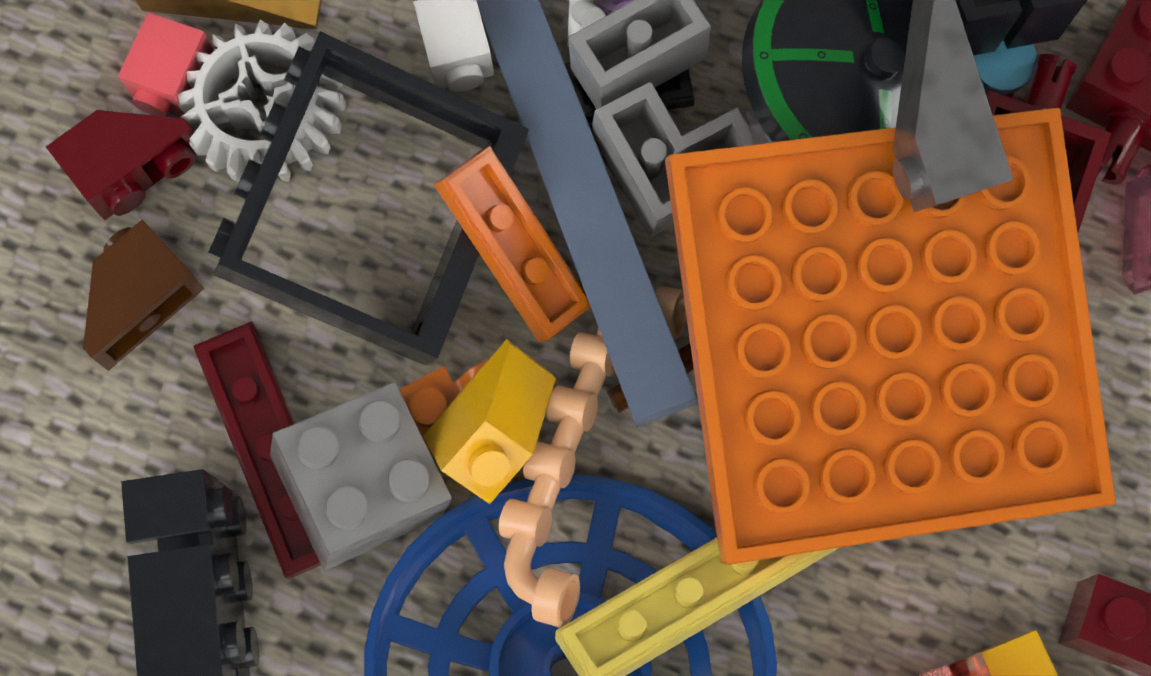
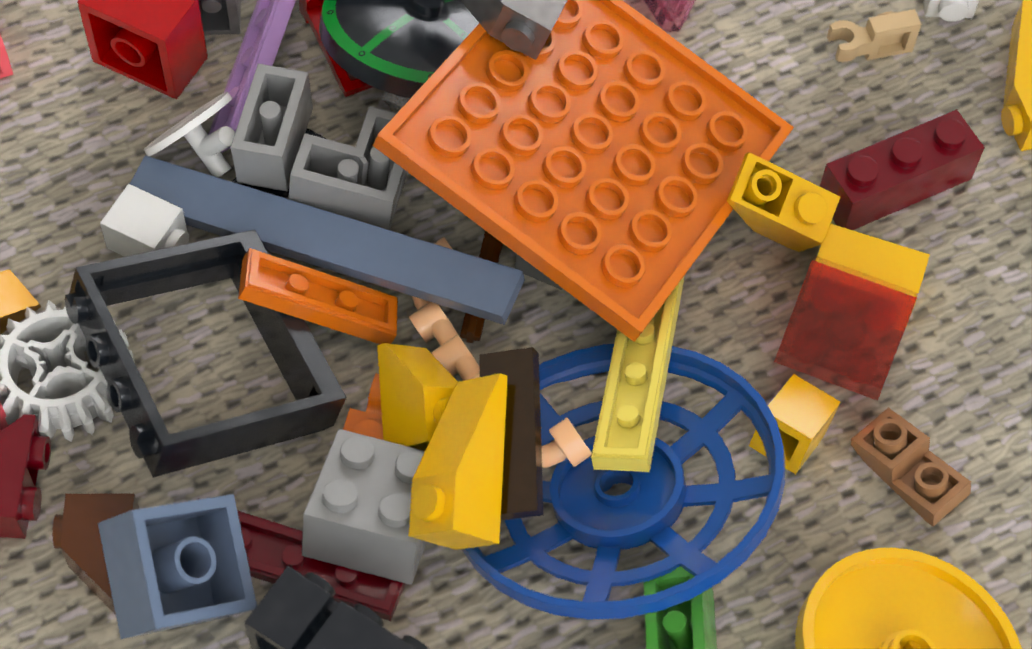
camera: 55 degrees left, 15 degrees down
none -> sand blue brick [98,494,257,639]
none -> yellow slope [409,373,508,550]
none -> dark brown tile [479,347,544,520]
none -> yellow slope [727,152,840,252]

